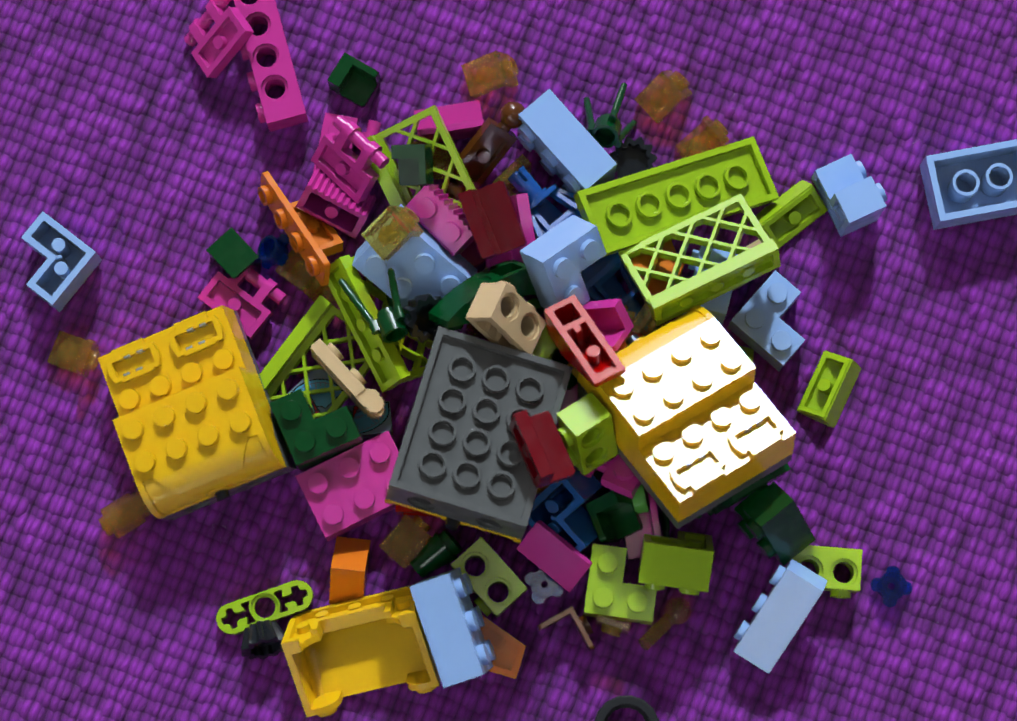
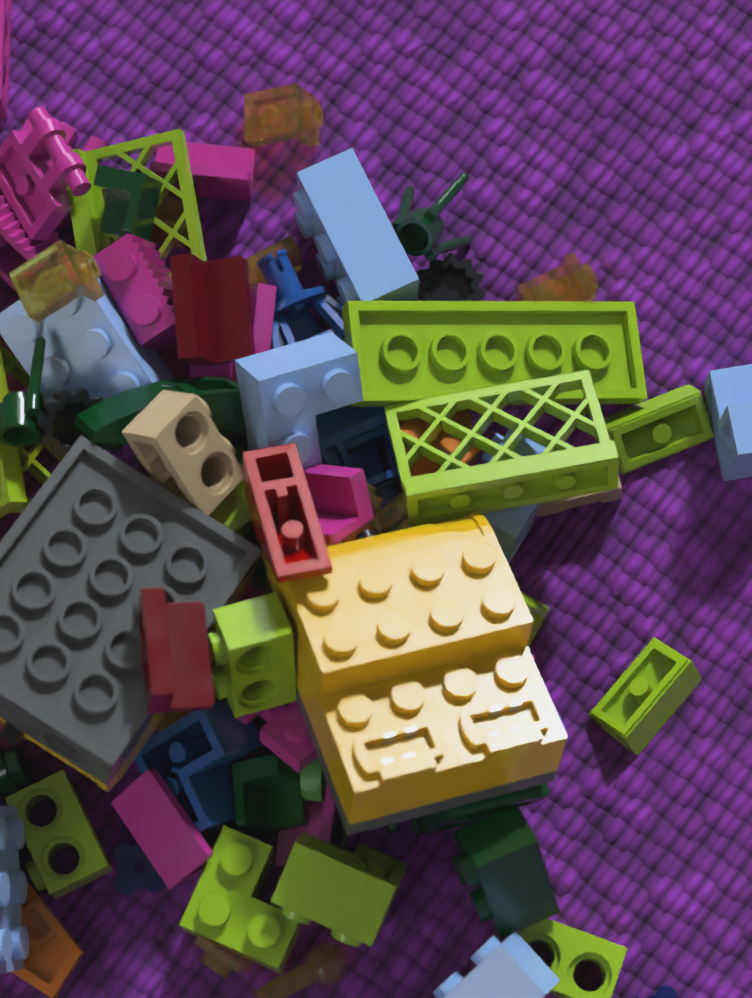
camera: 15 degrees right, 5 degrees down
dark green panel [327,52,381,108] -> none
reddish brown plate [440,101,525,200] -> none
reddish brown bracket [537,606,595,652] -> none
clear yellow bracket [635,70,693,123] -> none
light blue brick [728,270,805,371] -> none

